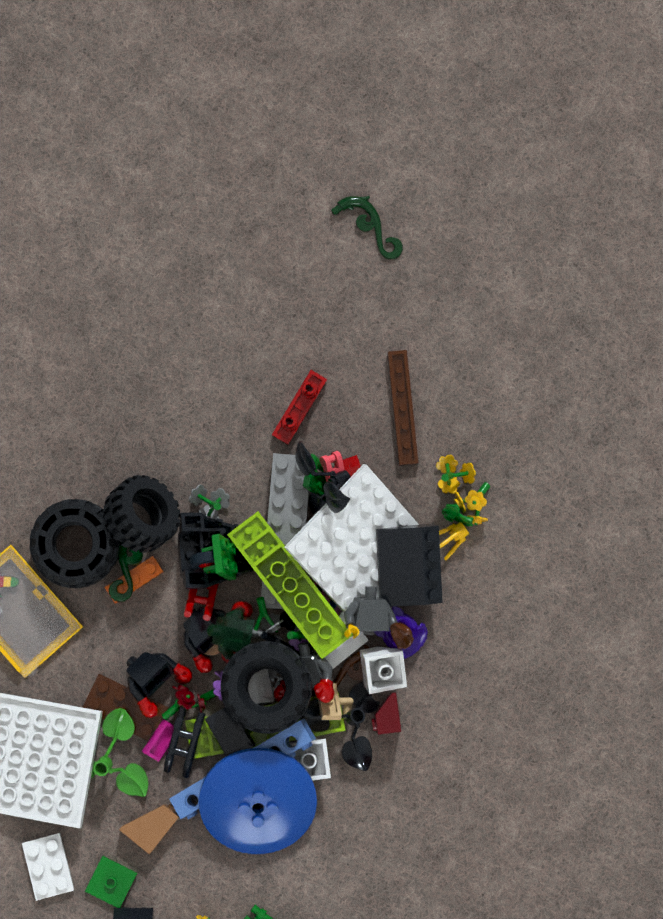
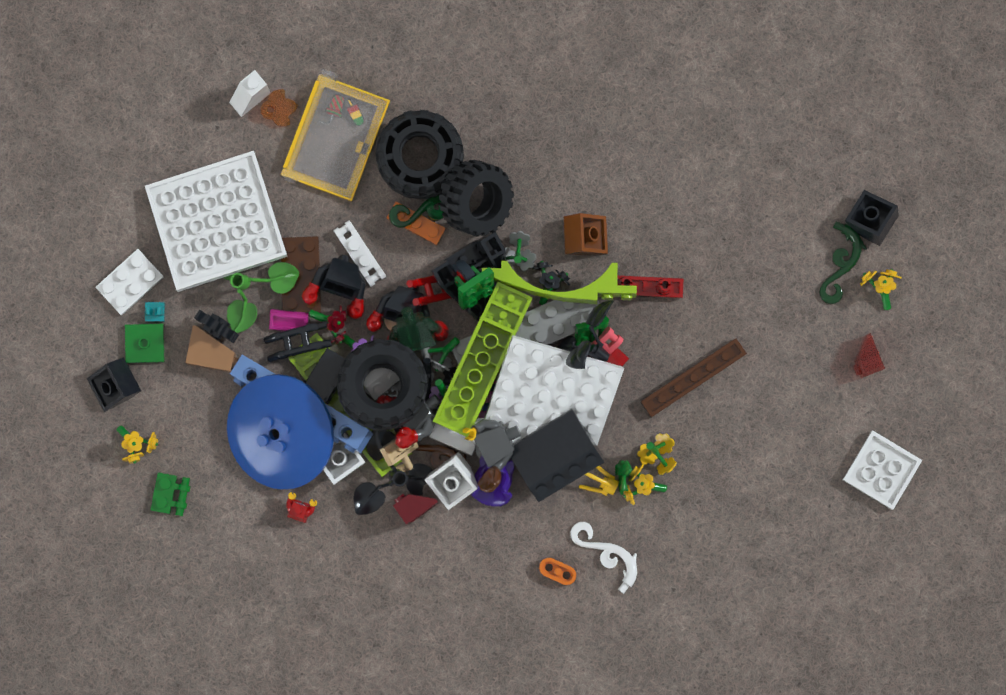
camera: 60 degrees right, 0 degrees up
none -> teal tile [145,302,165,322]
none -> black gear [194,309,239,344]
none -> red piece [286,492,317,523]
none -> white plate [333,220,387,287]
none -> lime slope [482,261,637,304]
none -> black plant [532,261,570,305]
none -> orange plate [539,558,576,585]
none -> dark orange slope [564,213,608,255]
none -> white plant [570,522,637,594]
none -> white plate [843,430,922,510]
none -> black slope [845,190,899,246]
none -> clear red slope [853,333,885,379]
none -> yellow plant [860,269,902,310]

